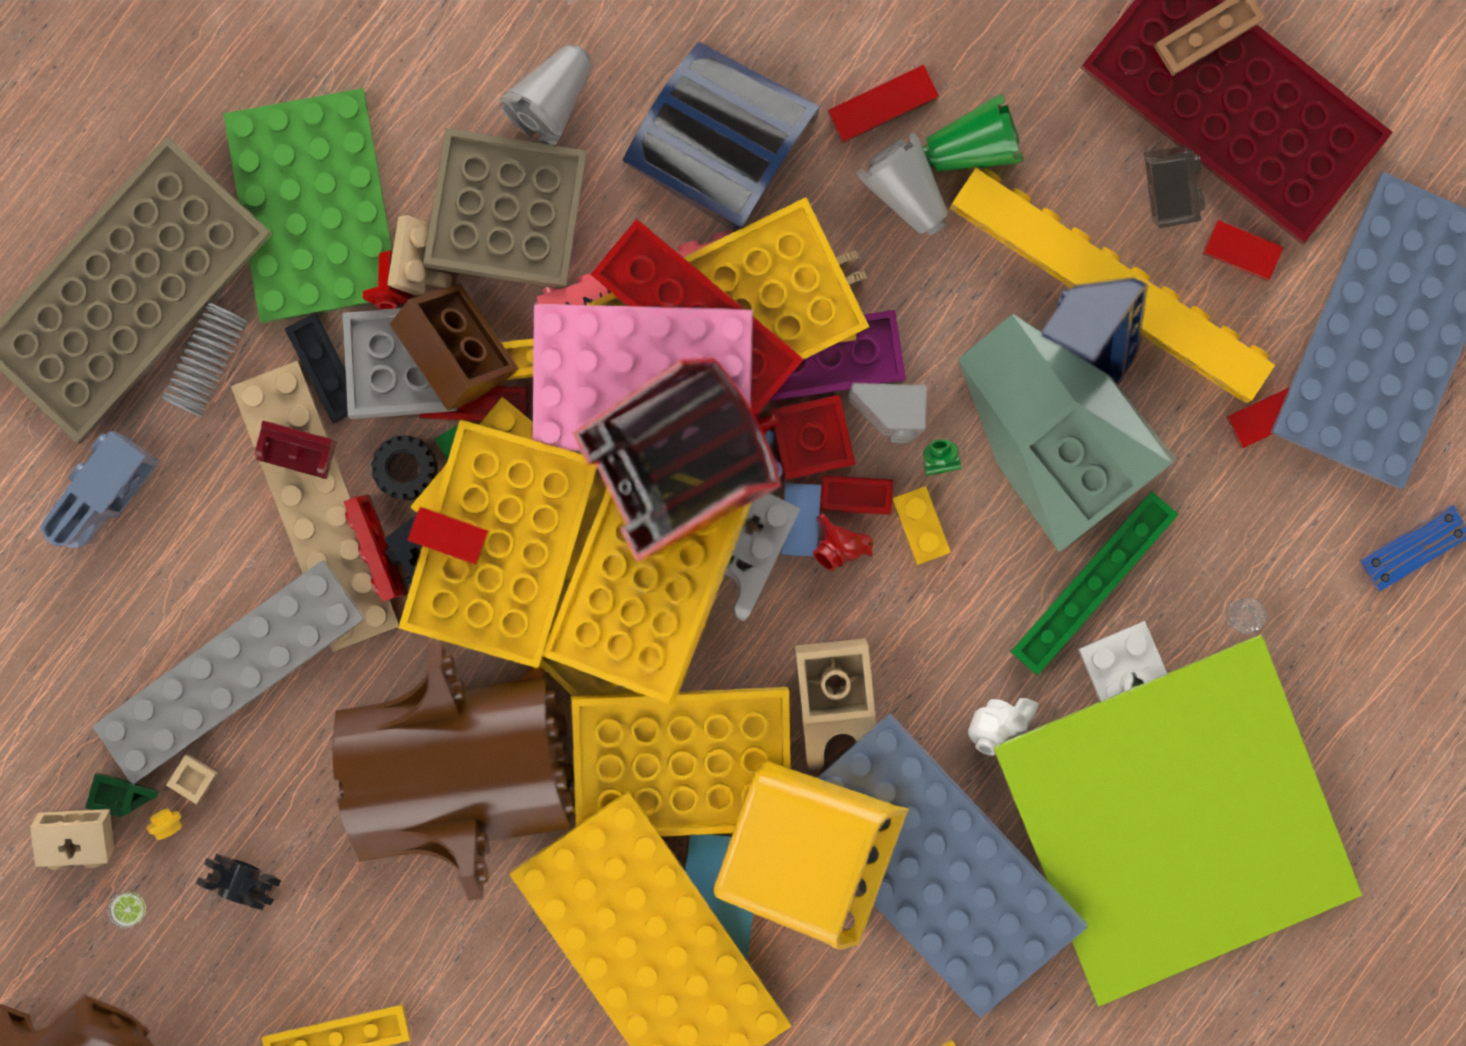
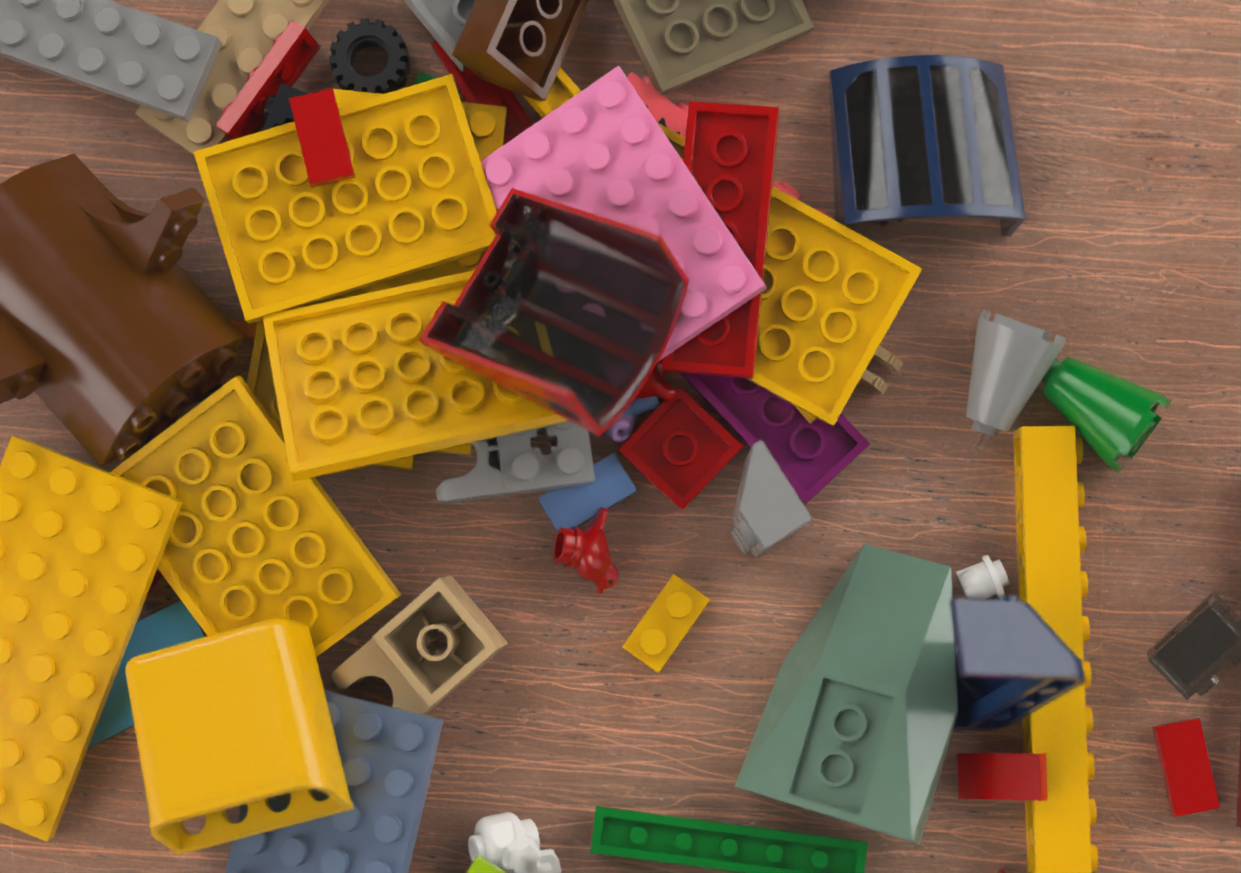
camera: 55 degrees right, 5 degrees down
red tile [820,475,893,515] -> none
red tile [827,64,939,144] -> none
green plate [923,439,962,476] -> none
none -> white hose [956,555,1010,600]
none -> red tile [957,753,1048,801]

